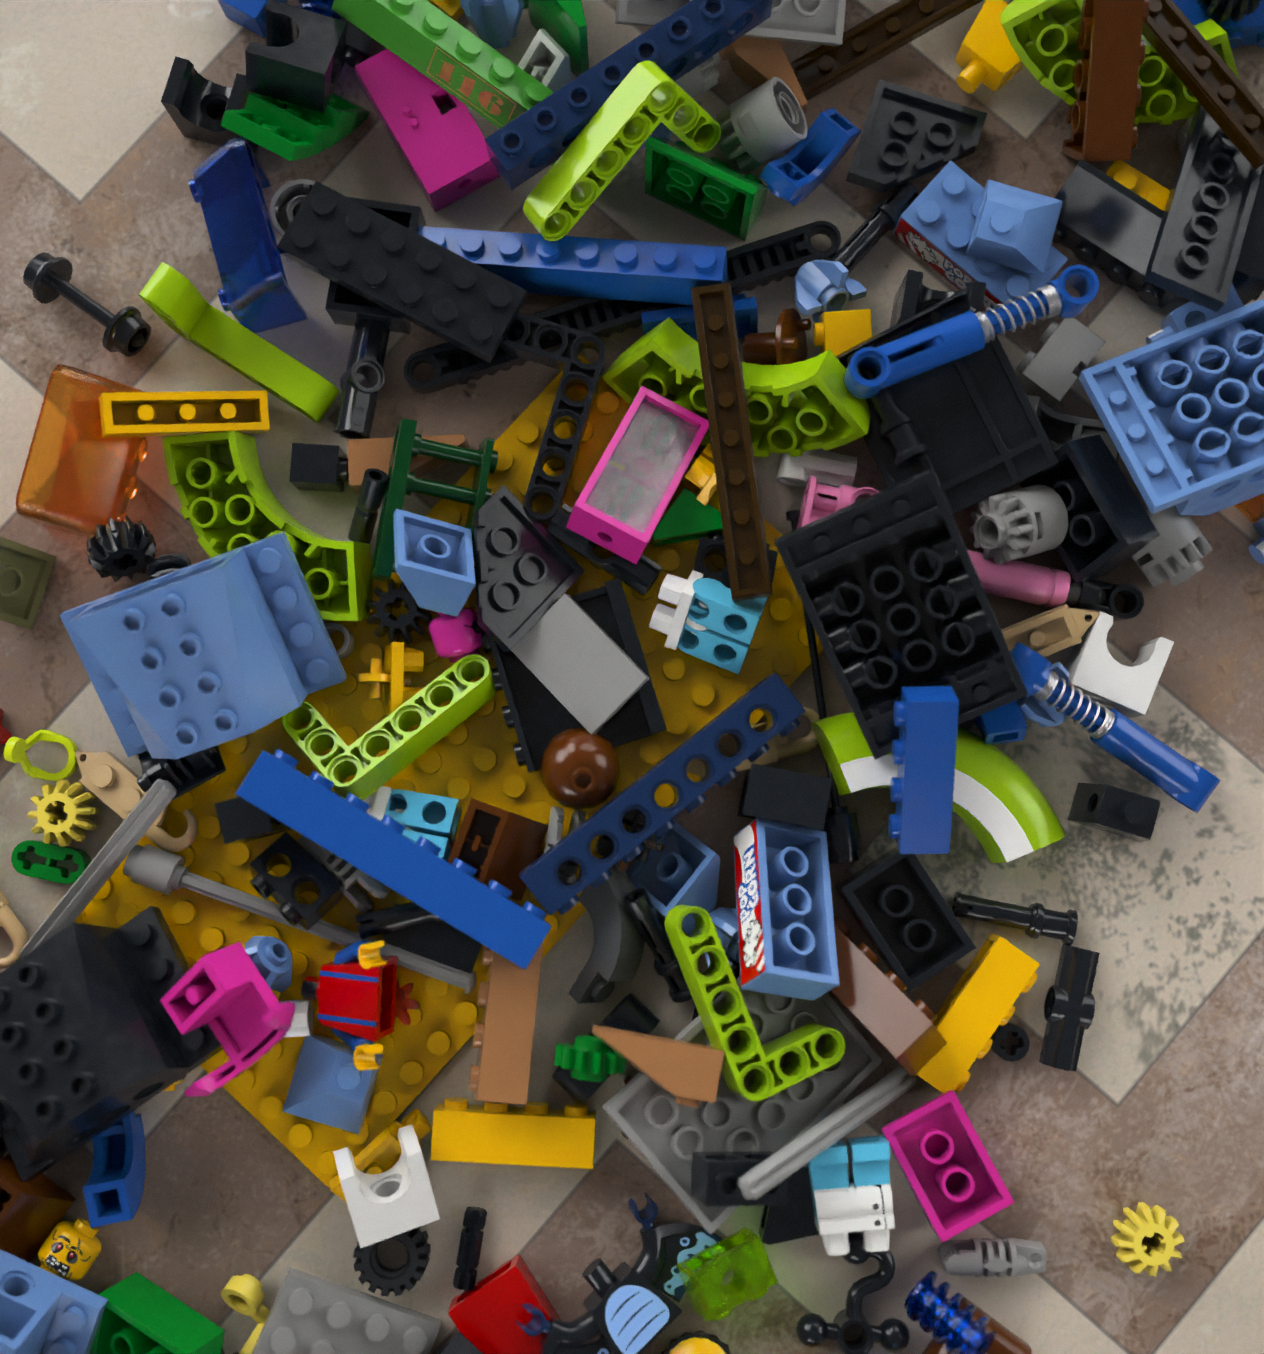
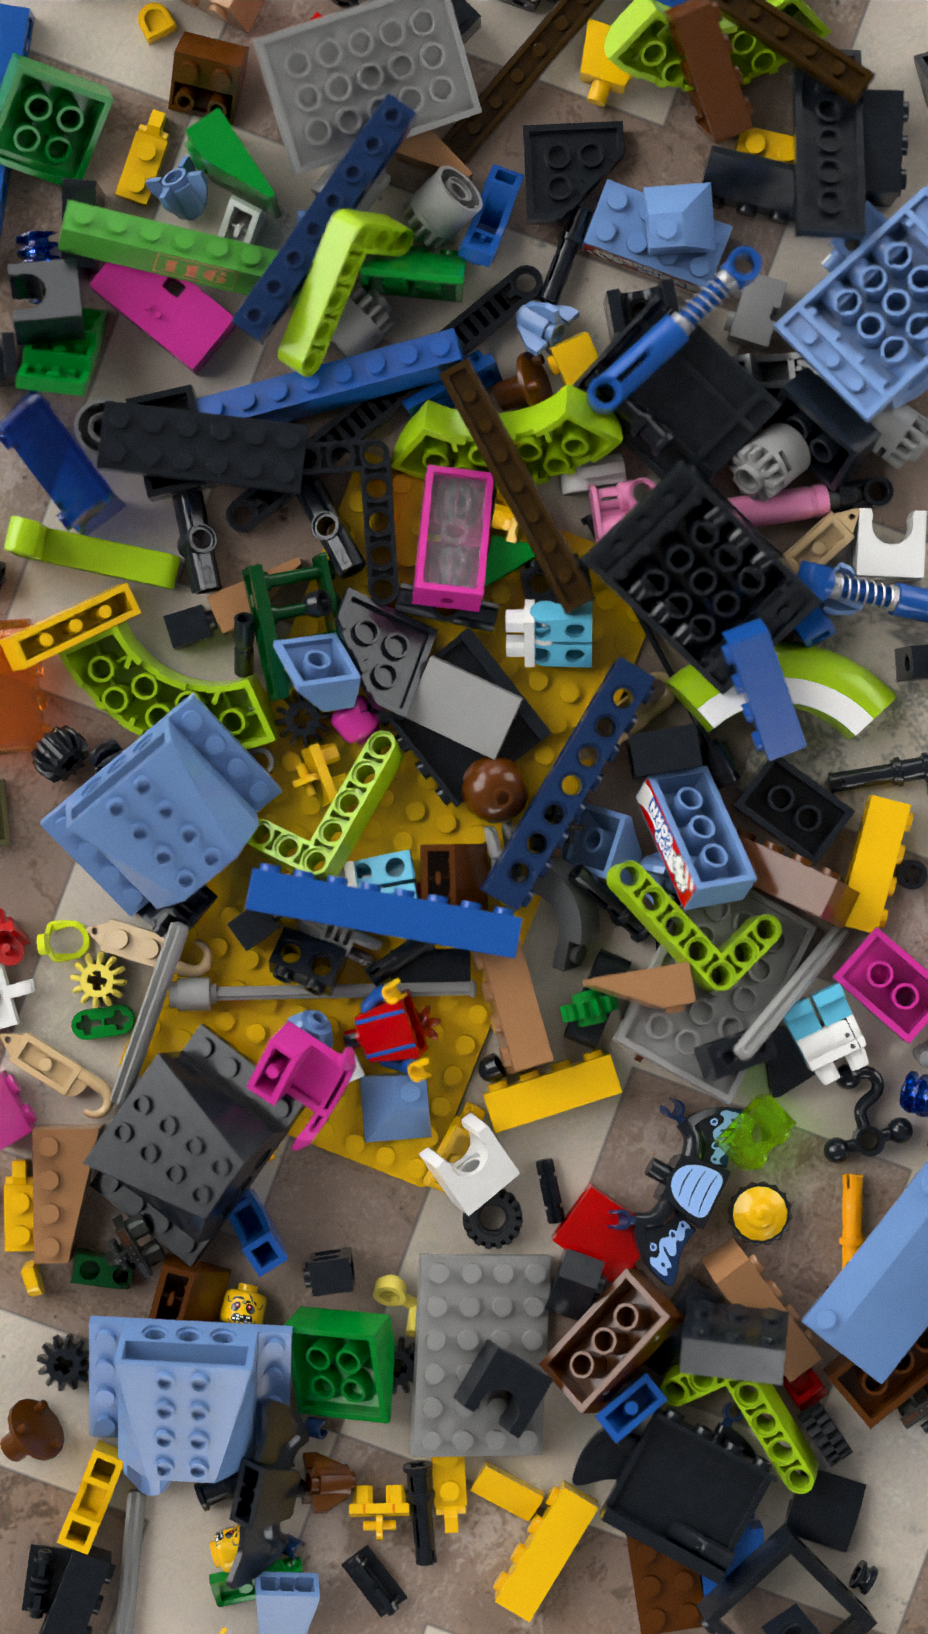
camera: 15 degrees left, 5 degrees up
none -> black piece [296,479,367,579]
none -> black hinge [303,589,332,618]
none -> black brick [303,1247,356,1297]
none -> light grey gear [330,284,395,358]
none -> black hinge [478,1053,506,1082]

